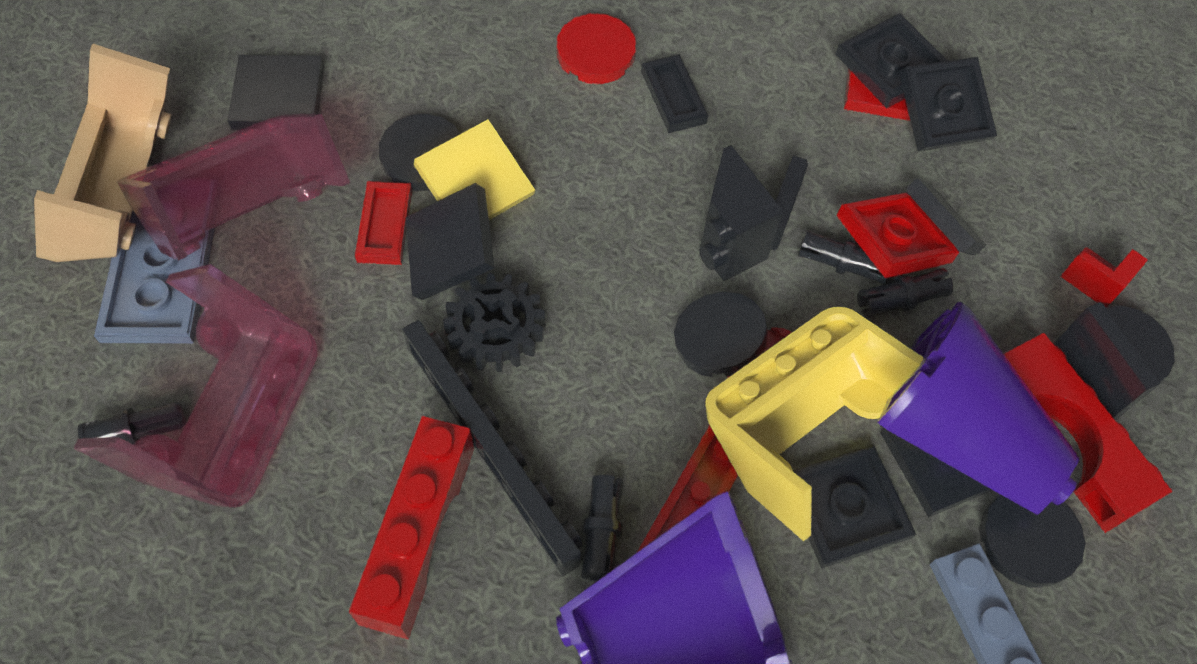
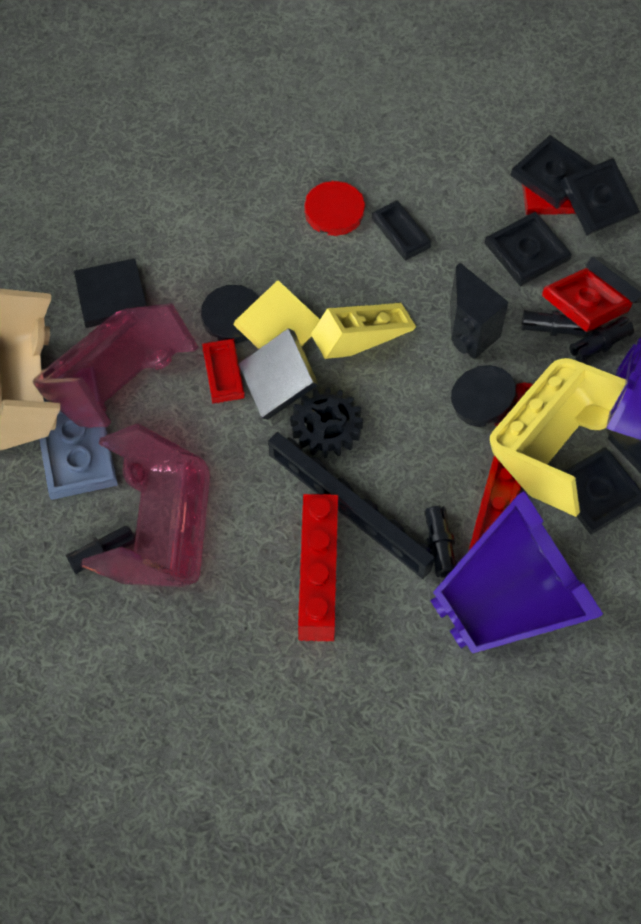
camera: 10 degrees left, 0 degrees up
black tile [771,155,809,251] -> none
none -> light yellow slope [311,303,416,359]
none -> black tile [485,212,572,286]

